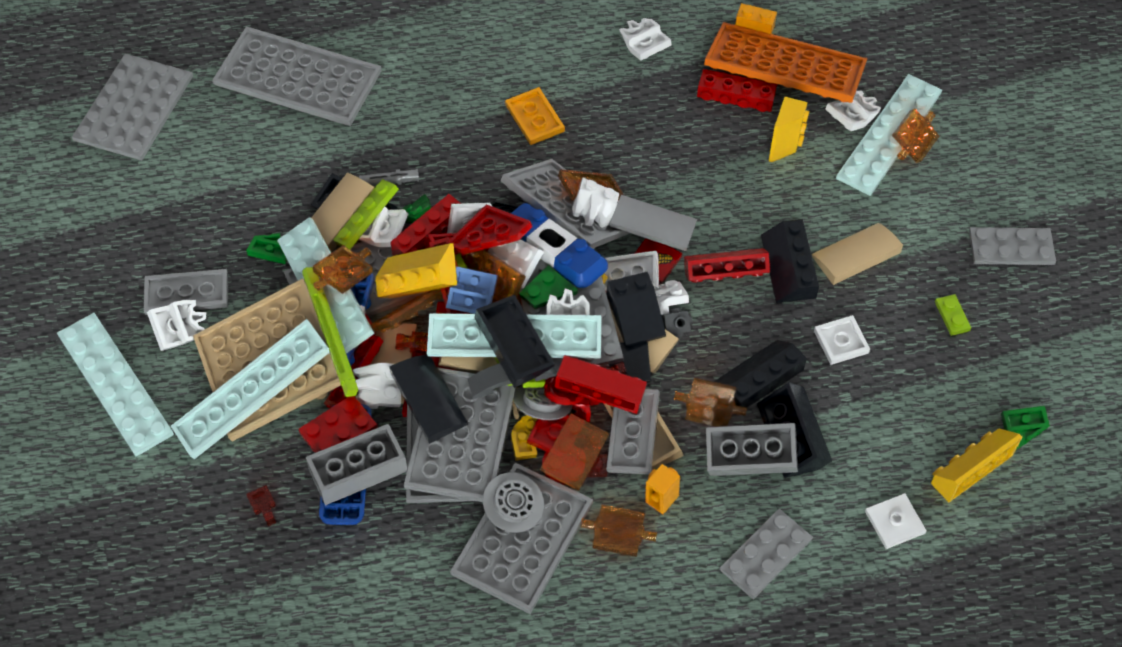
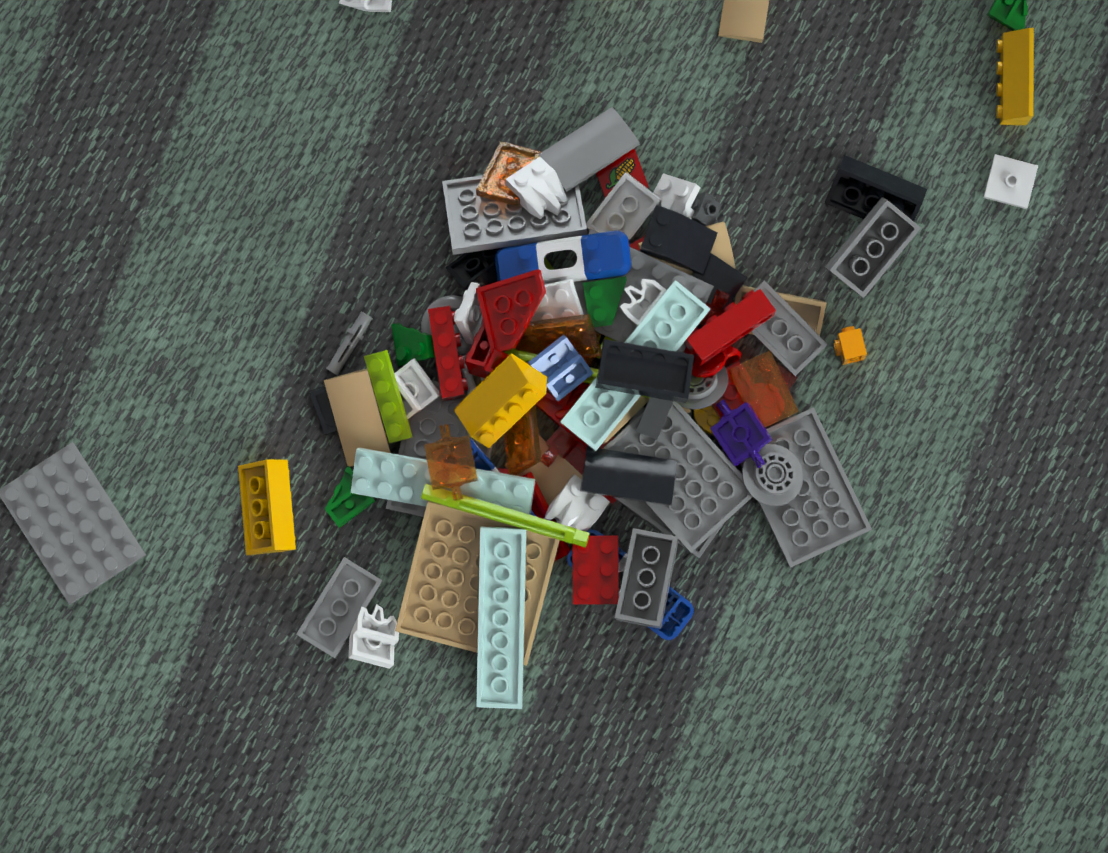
camera: 55 degrees left, 25 degrees up
light aqua plate [57,313,174,457] -> none
light grey plate [213,26,382,126] -> none
clear red plate [246,485,276,527] -> none
light orange plate [505,87,565,145] -> none
clear orange plate [581,505,657,557] -> none
clear orange plate [674,377,747,427] -> none
red brick [684,248,770,283] -> none
black slope [712,340,807,413] -> none
light grey plate [719,509,813,600] -> none
black slope [761,219,819,303] -> none
white plate [814,315,870,365] -> none
none -> yellow slope [238,460,296,555]
none -> dark purple plate [710,400,773,468]

